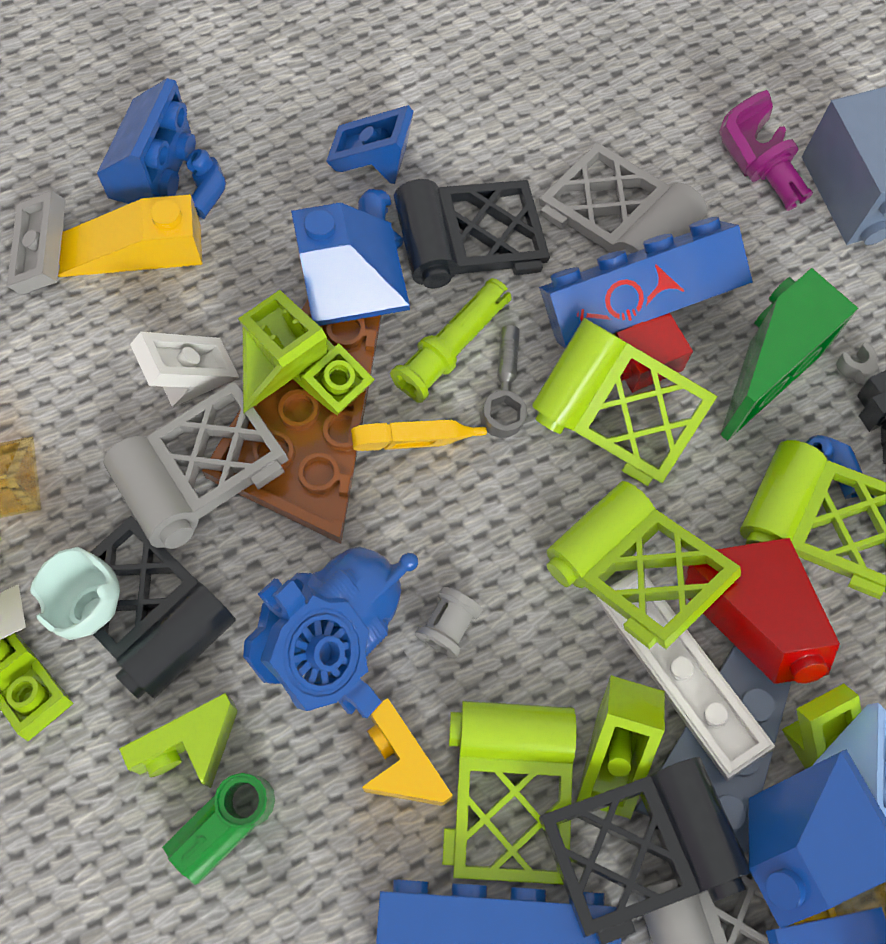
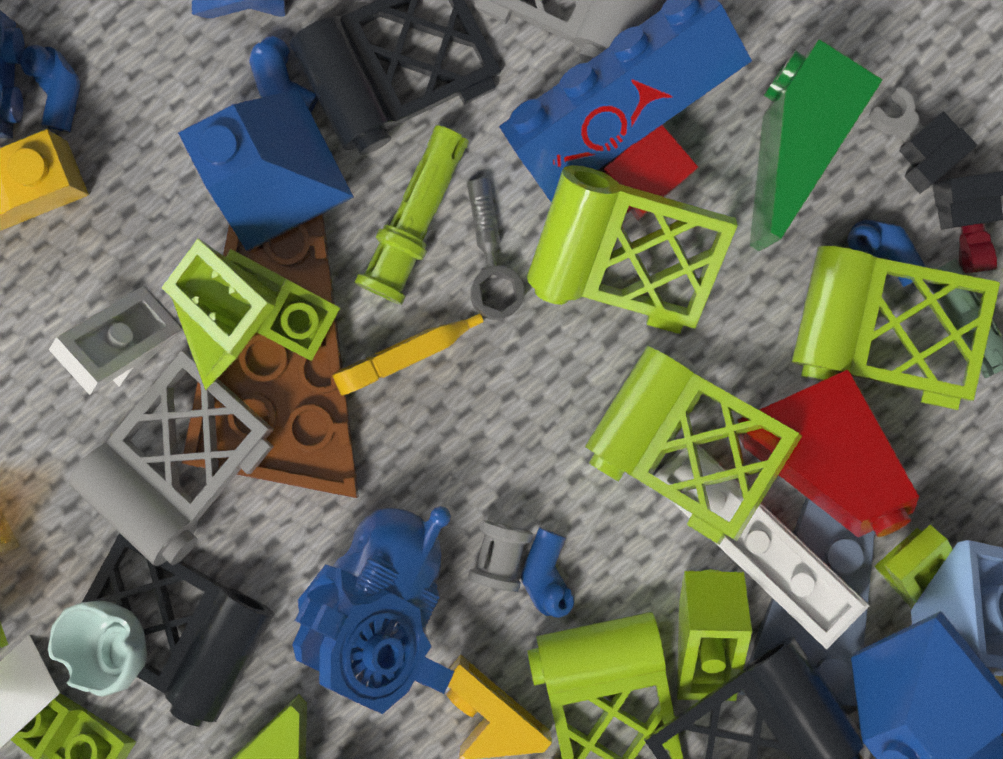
camera: 10 degrees left, 20 degrees up
none -> blue arm [521,527,575,618]

